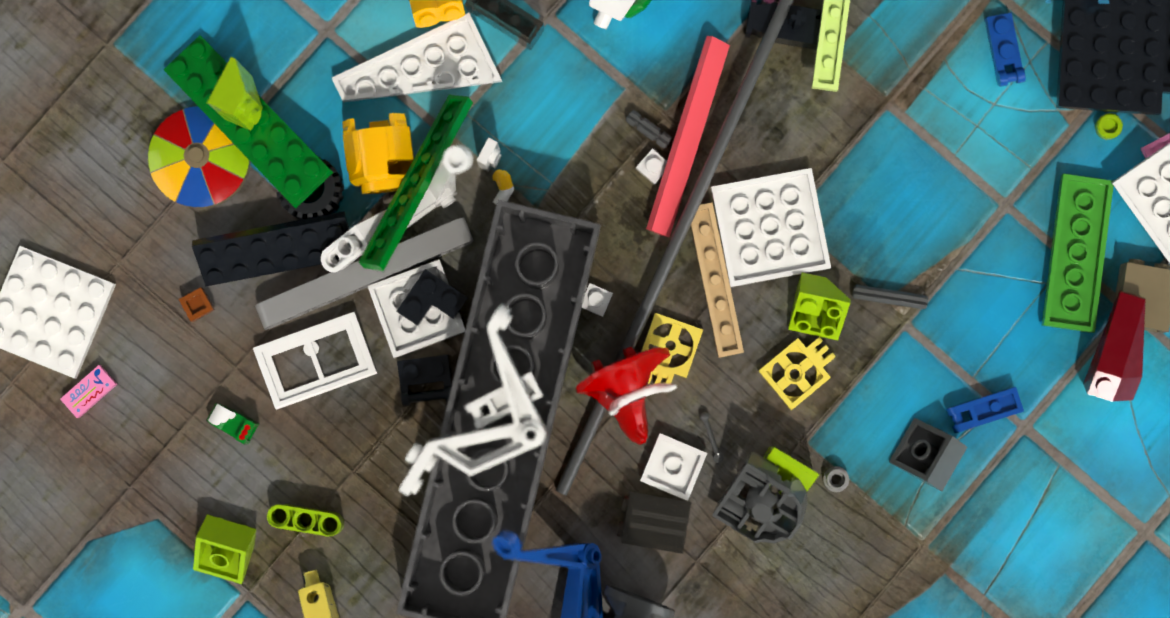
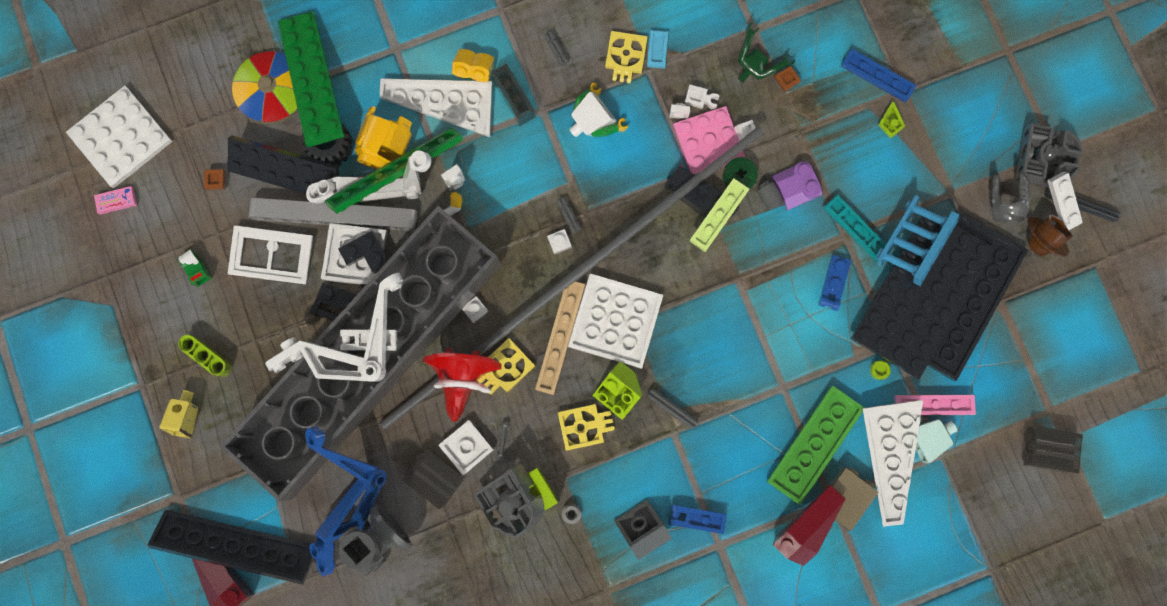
camera: 25 degrees right, 5 degrees down
lime slope [193,515,256,584] -> none
lime slope [207,57,263,131] -> none
coral tile [646,36,730,238] -> none

